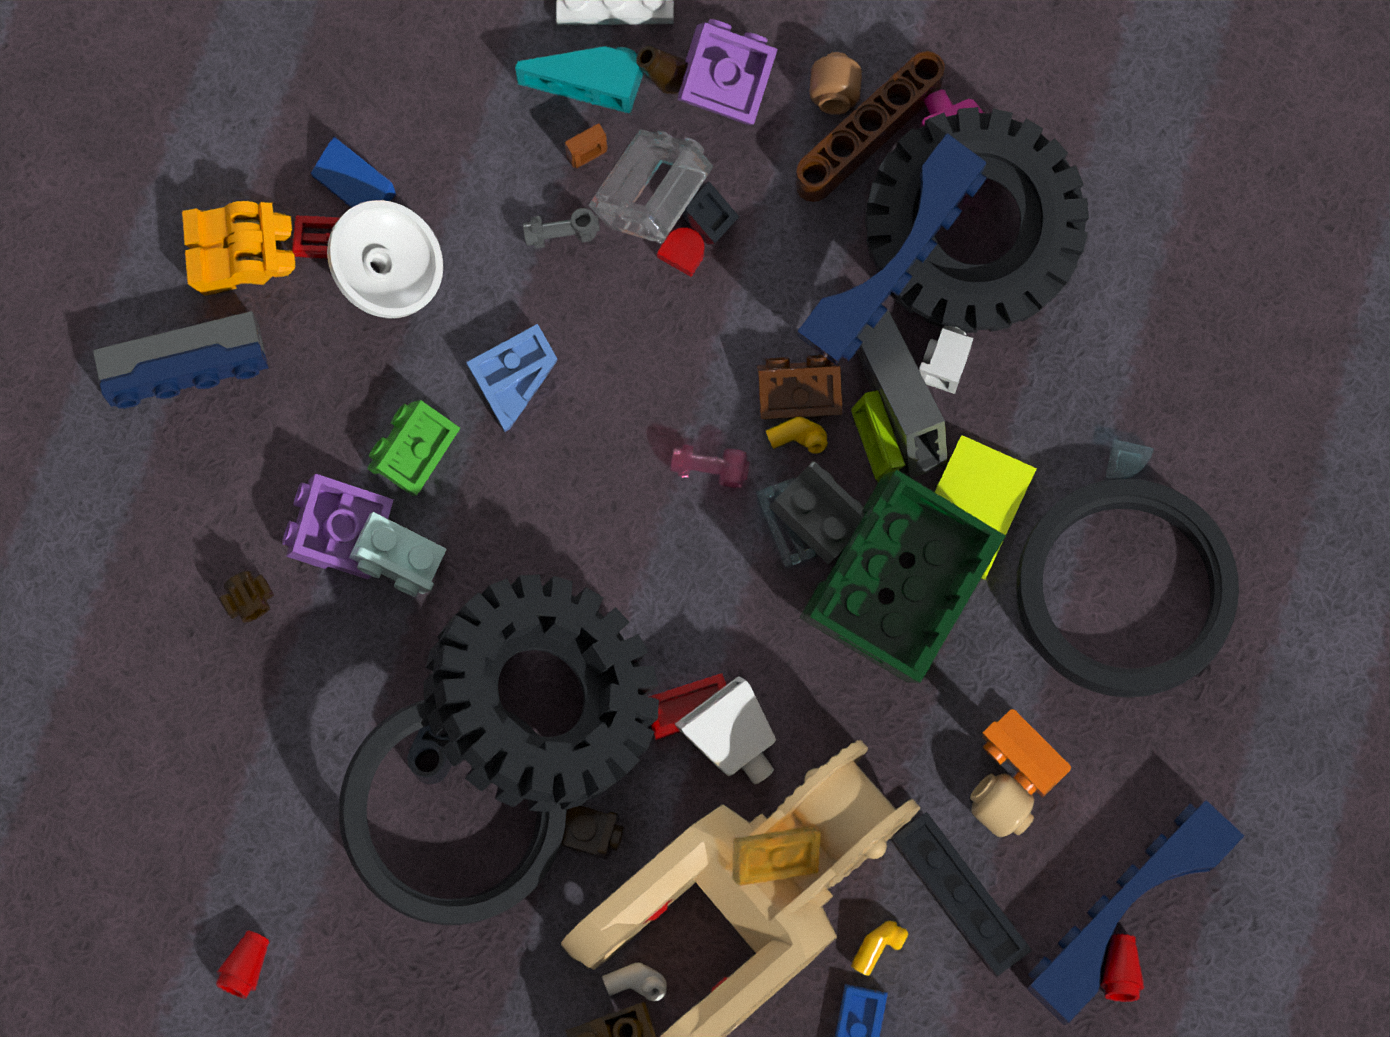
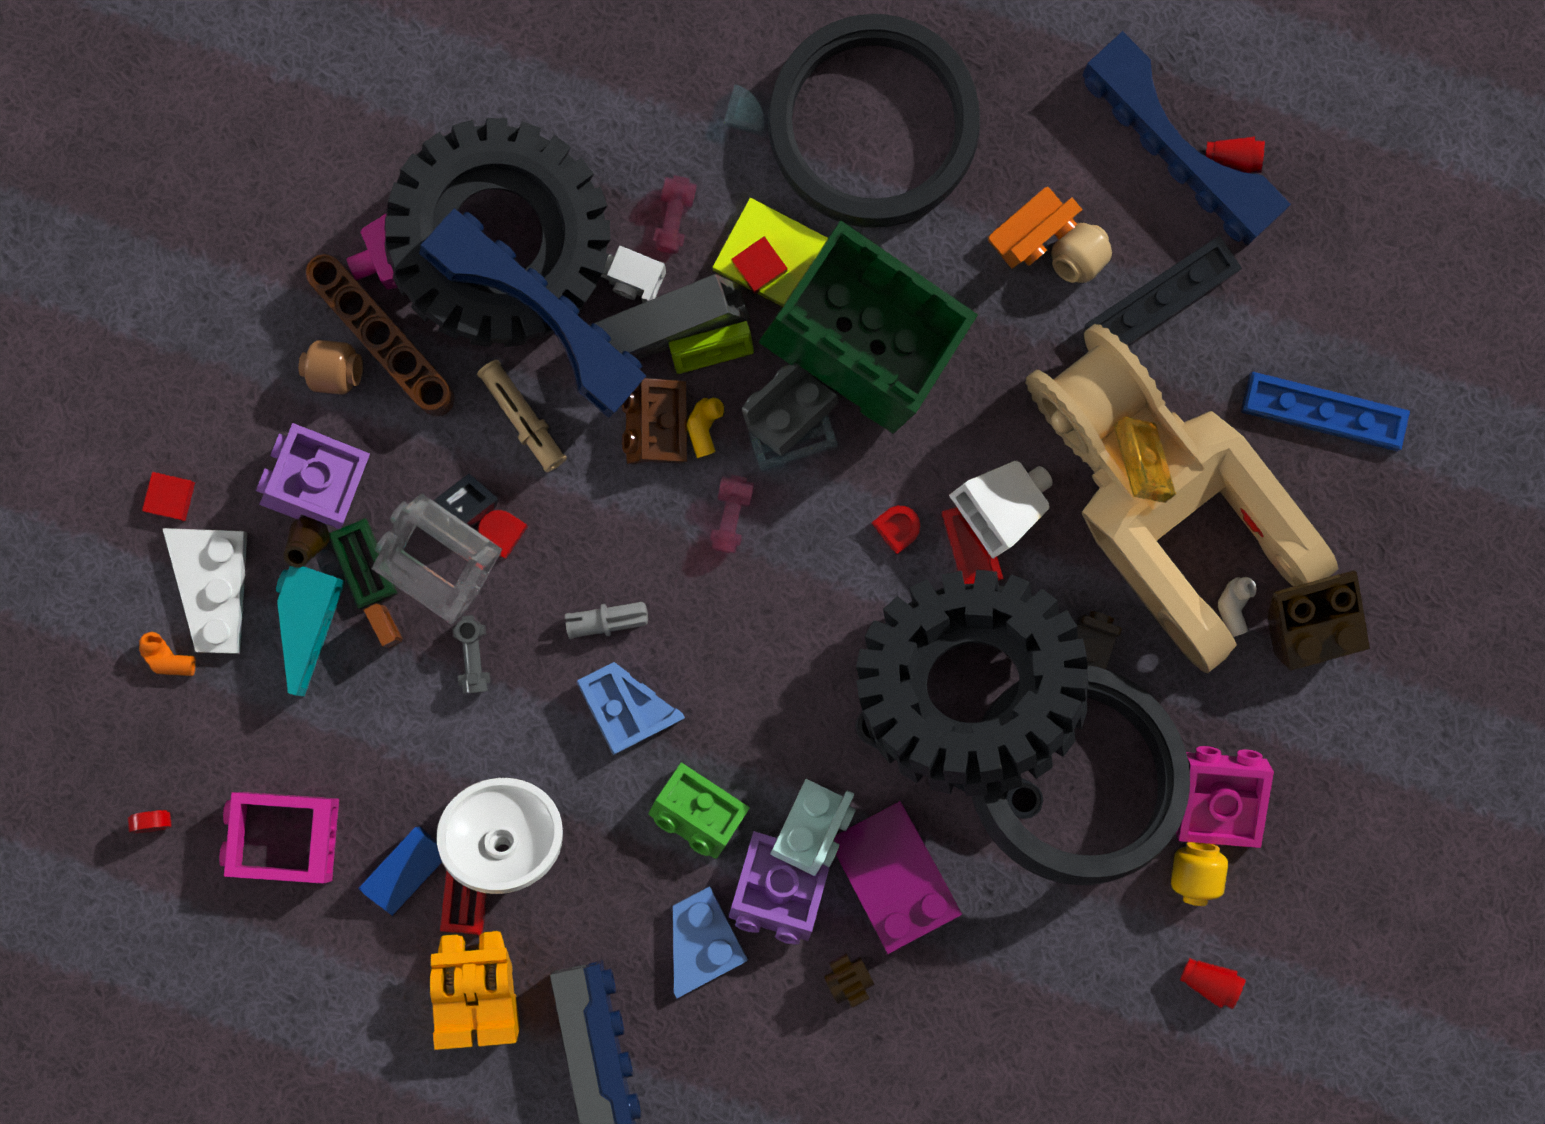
camera: 90 degrees left, 10 degrees up
yellow arm [851,921,908,976] -> none
none -> dark pink window [219,792,339,883]
none -> dark green tile [329,518,398,609]
none -> tan pin [477,360,567,473]
none -> light grey axle [565,602,648,639]
none -> clear pink bar [653,175,697,254]
none -> medium blue wing [673,886,748,998]
none -> red tile [731,236,788,294]
none -> magenta slope [833,801,962,954]
none -> red tile [871,505,920,555]
none -> yellow head [1171,842,1228,906]
none -> dark pink plate [1176,746,1274,848]

